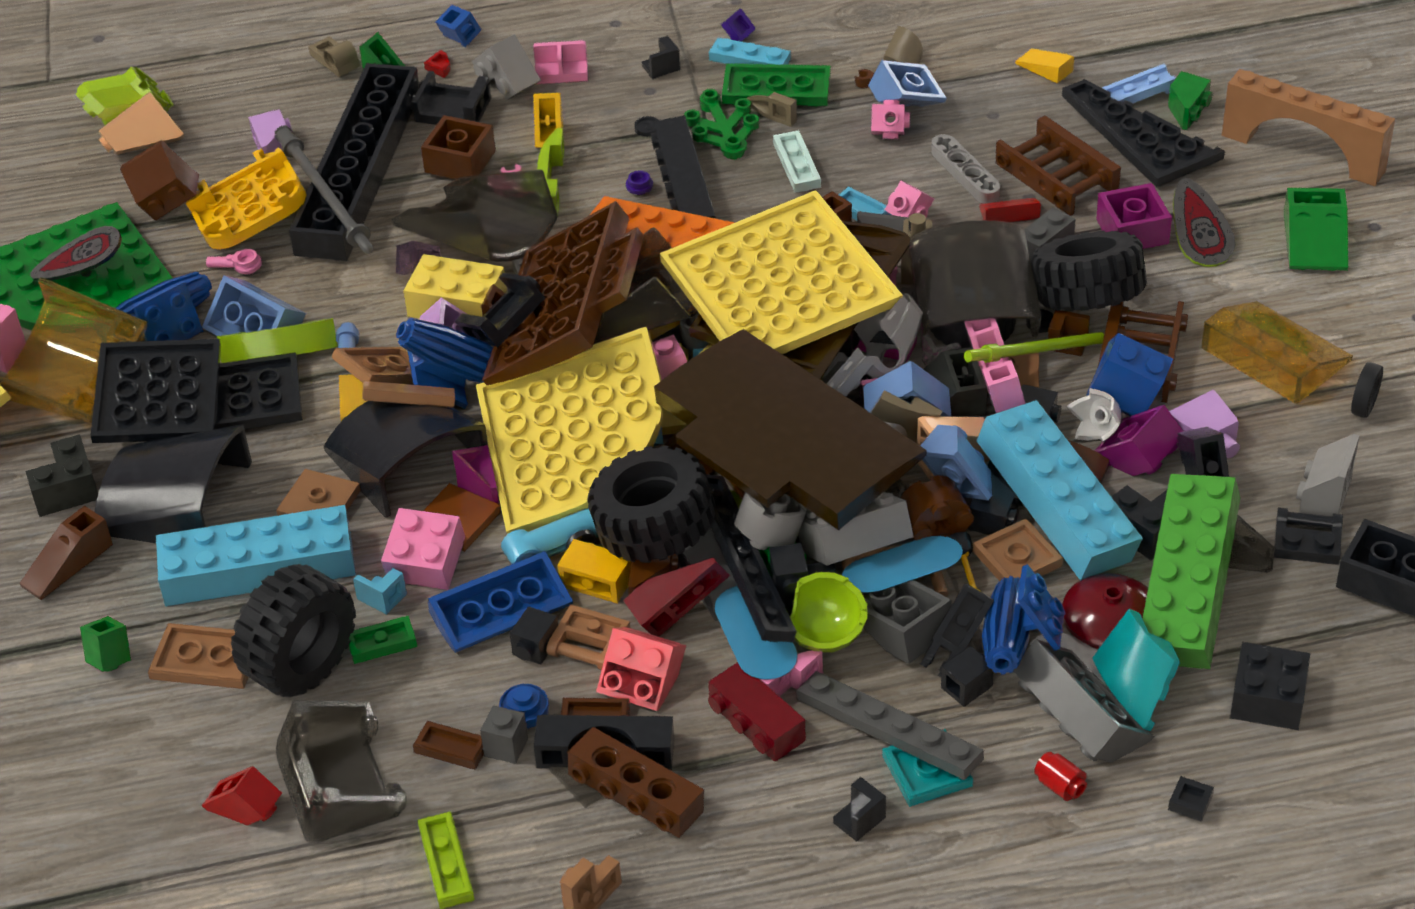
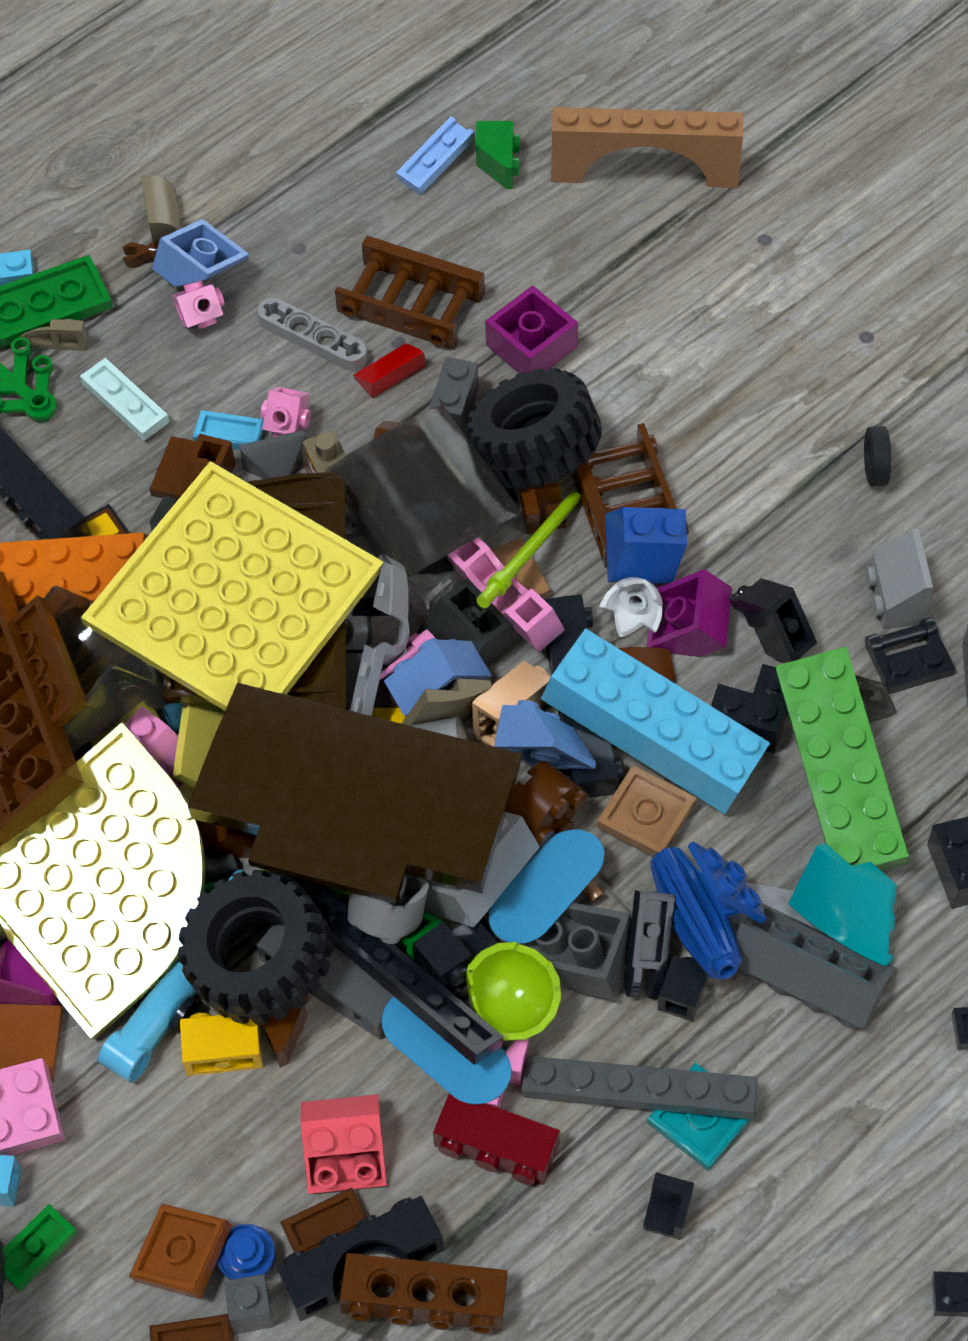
camera: 30 degrees left, 15 degrees up
blue slope [428,551,573,653] -> none
black brick [509,606,558,665] -> none
medium nougat plate [547,604,630,670] -> none
dark red slope [623,558,730,637] -> none
hinge [949,532,981,592] -> none
yellow slope [1015,49,1074,84] -> none
red brick [1034,752,1087,801] -> none
black wing [1062,79,1225,187] -> none
dark red dish [1062,573,1148,649] -> none
lavender torso [1169,390,1240,459] -> none
shield [1173,178,1236,267] -> none
clear yellow slope [1201,301,1353,404] -> none
green slope [1283,188,1348,271] -> none
none -> dark orange tile [129,1203,232,1299]

